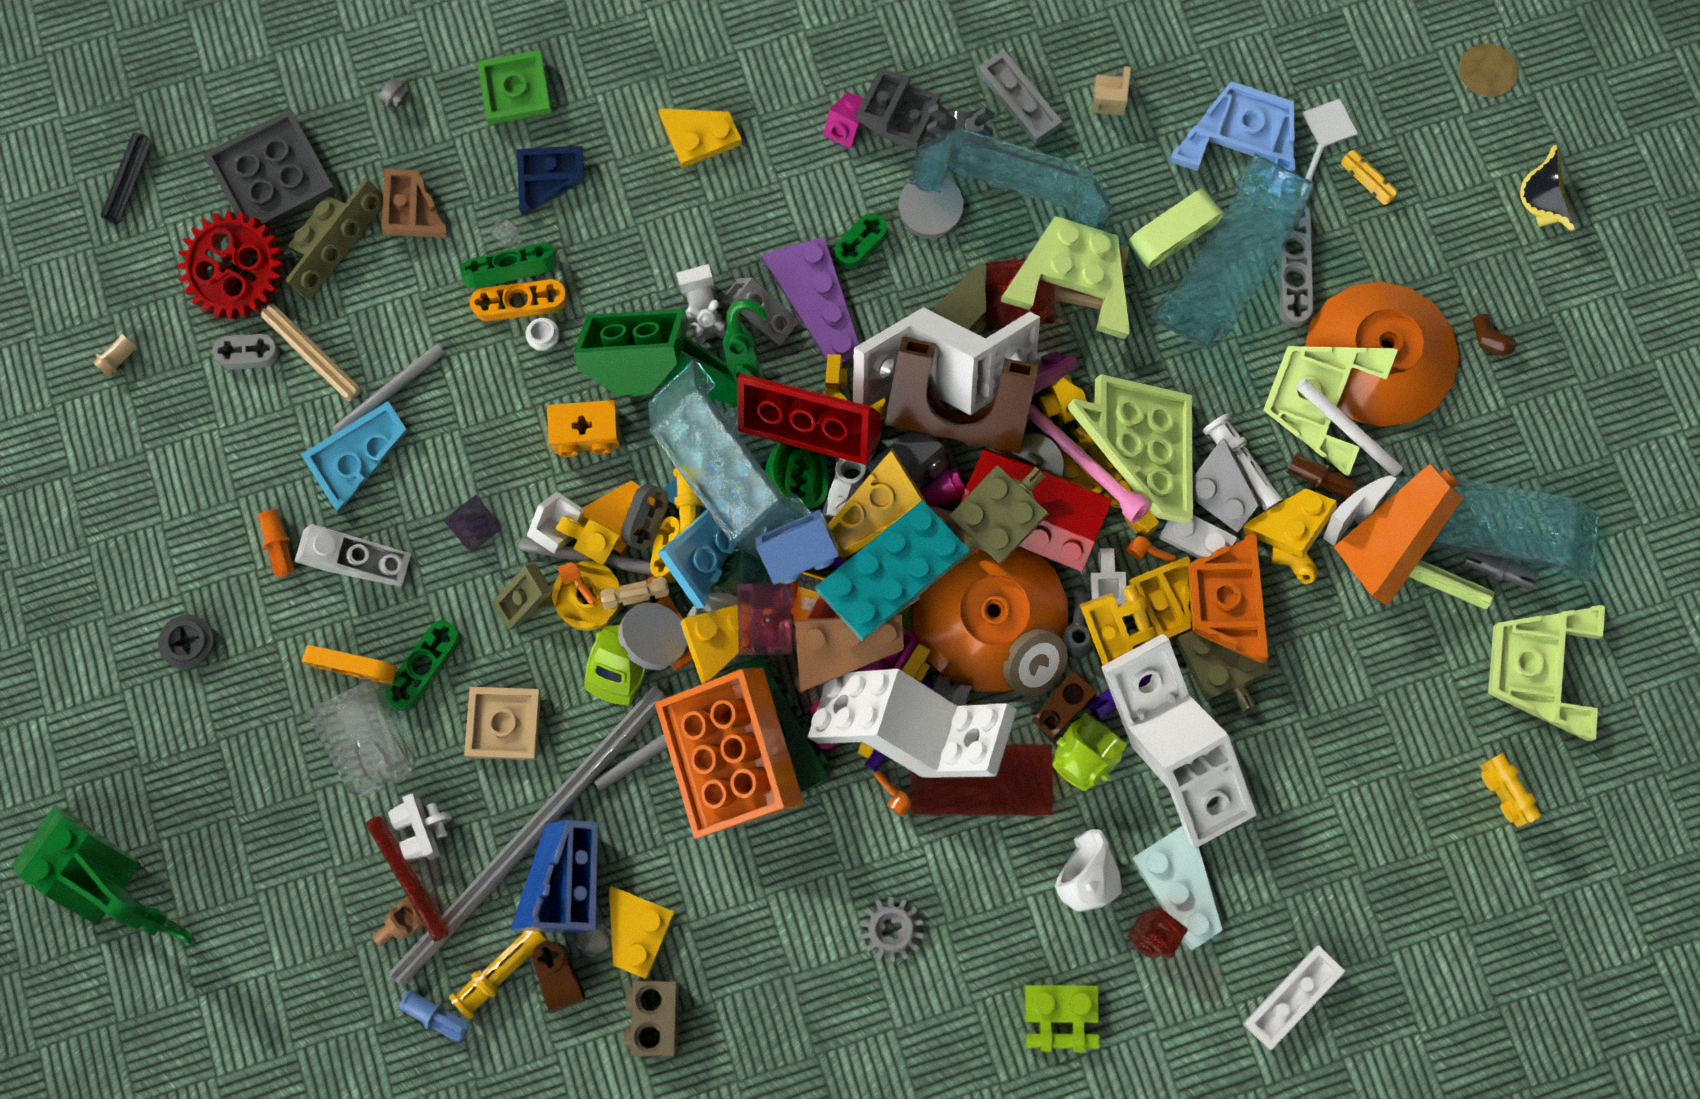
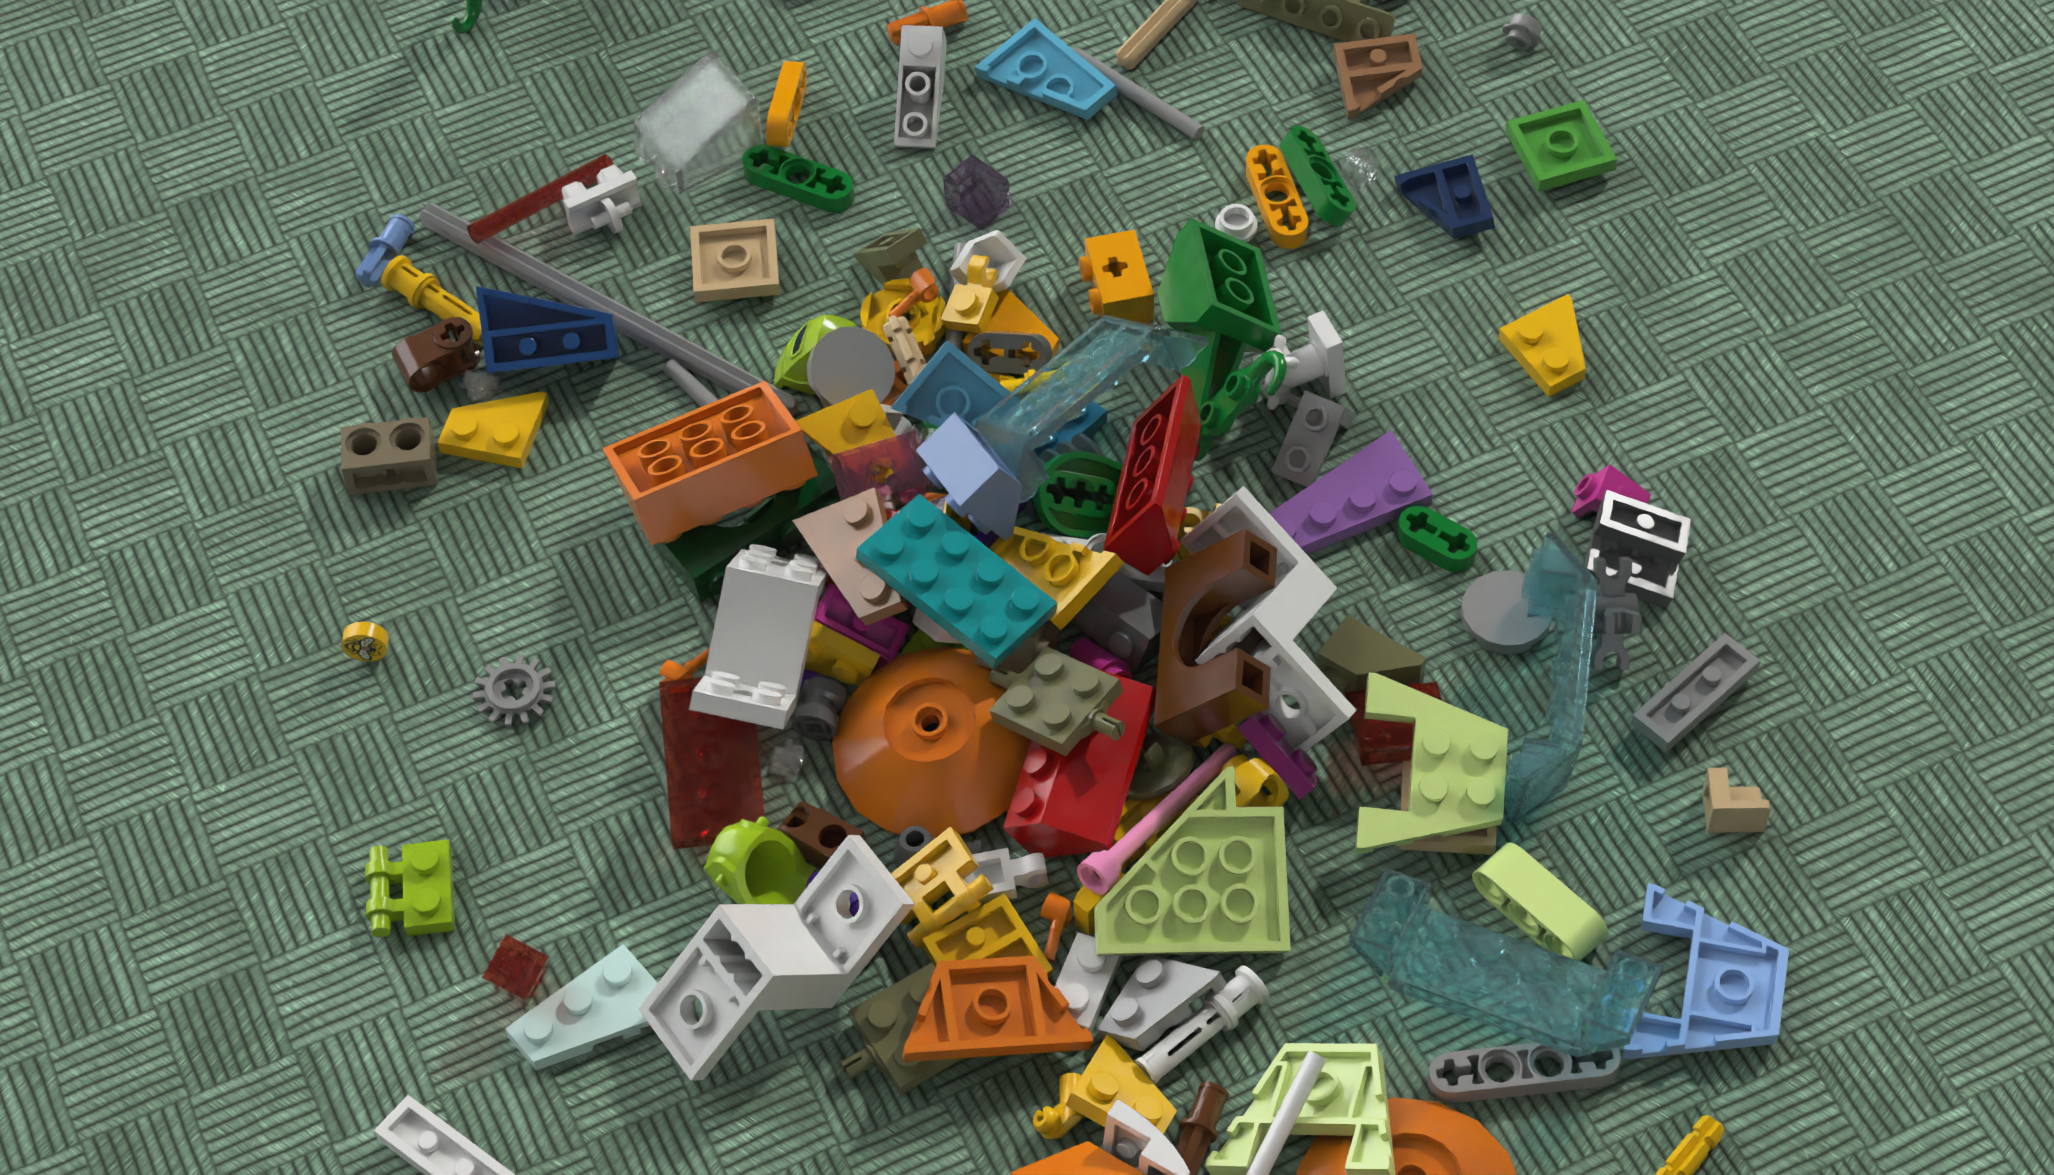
camera: 80 degrees right, 20 degrees down
medium nougat piece [372,896,426,946] -> none
dark tan tile [1003,629,1068,697] -> none
white helmet [1055,829,1122,912] -> none
white piece [1299,99,1358,198] -> none
none -> yellow tile [341,622,389,661]

